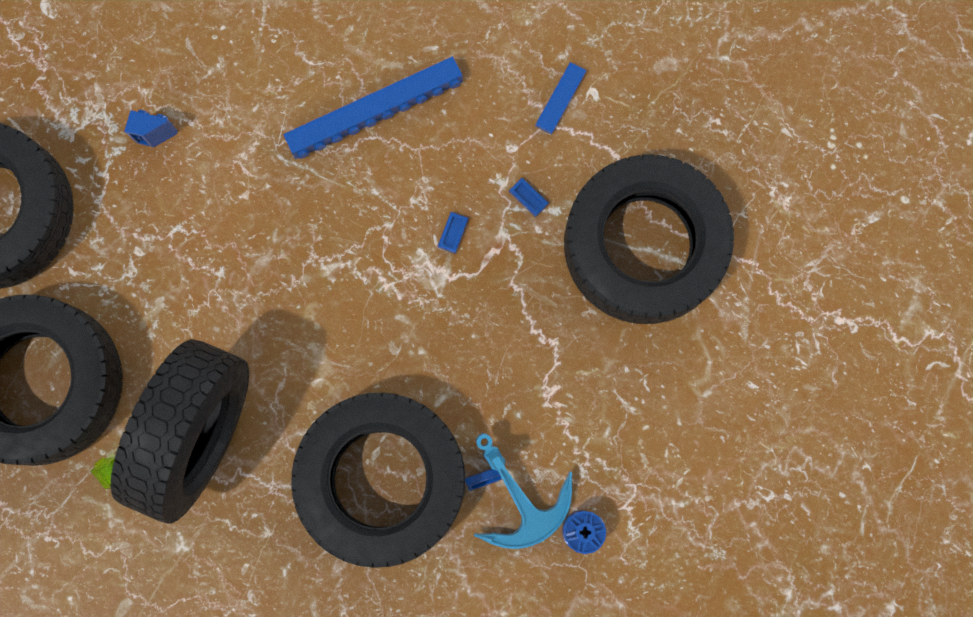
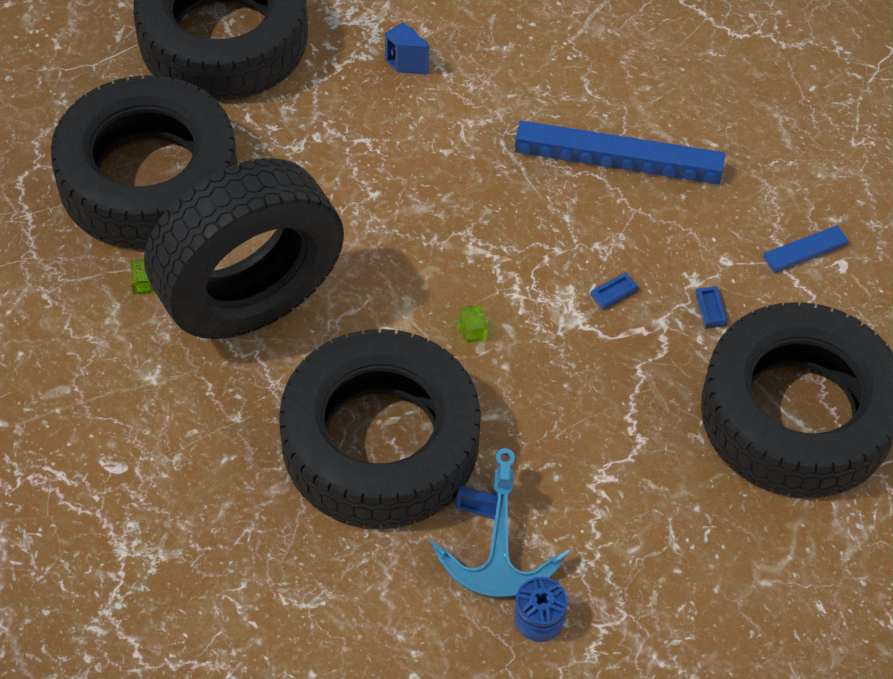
camera: 35 degrees right, 25 degrees down
none -> clear neon green brick [456,305,488,343]

